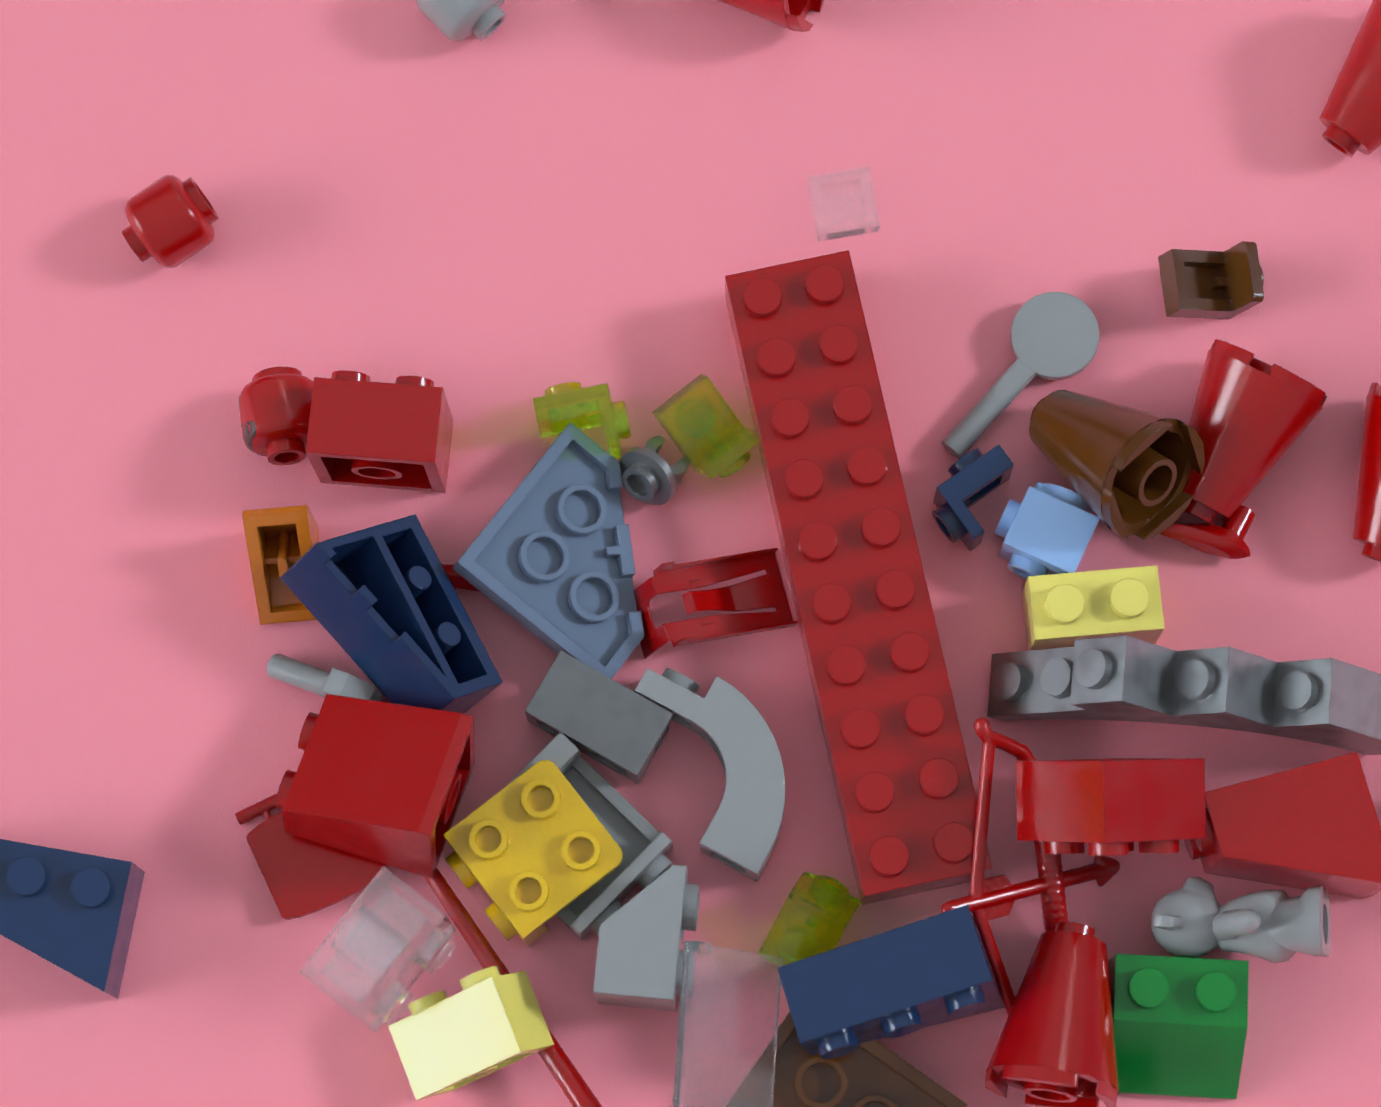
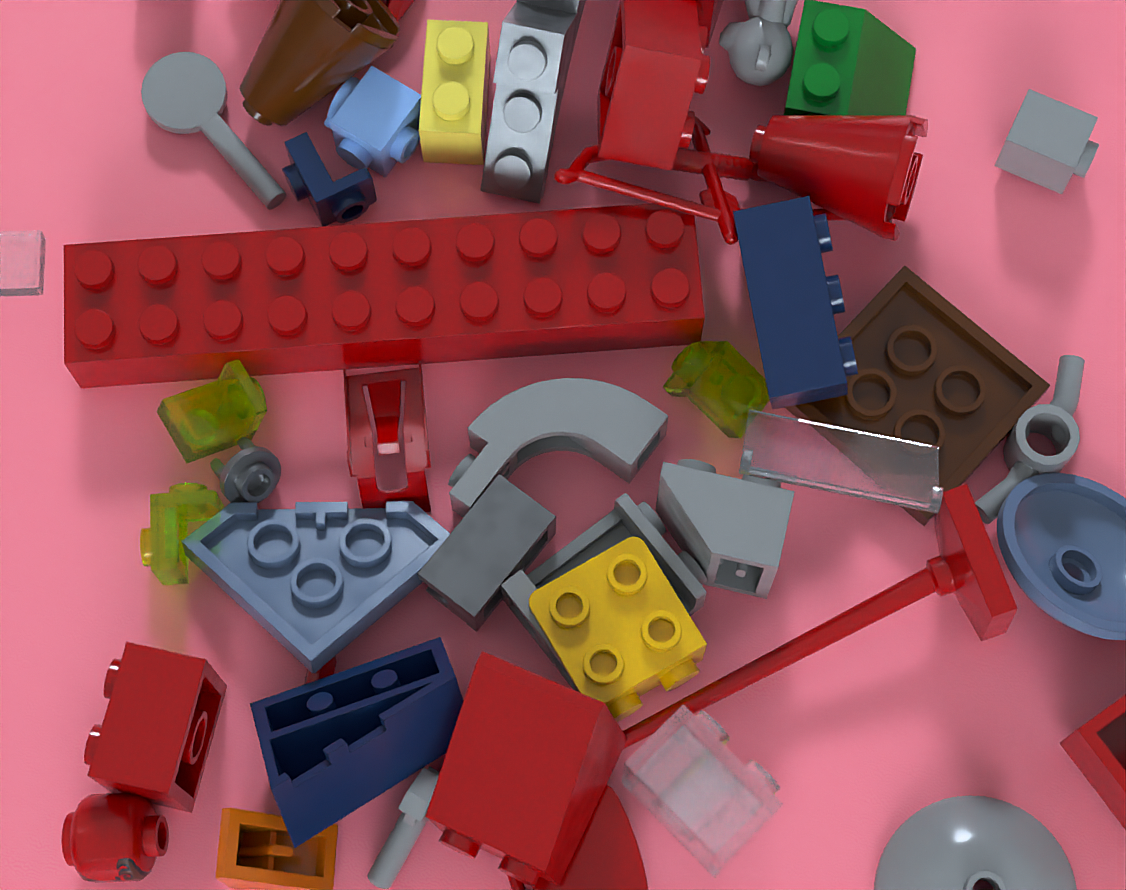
camera: 85 degrees left, 5 degrees down
light yellow brick [388,966,554,1100] -> none

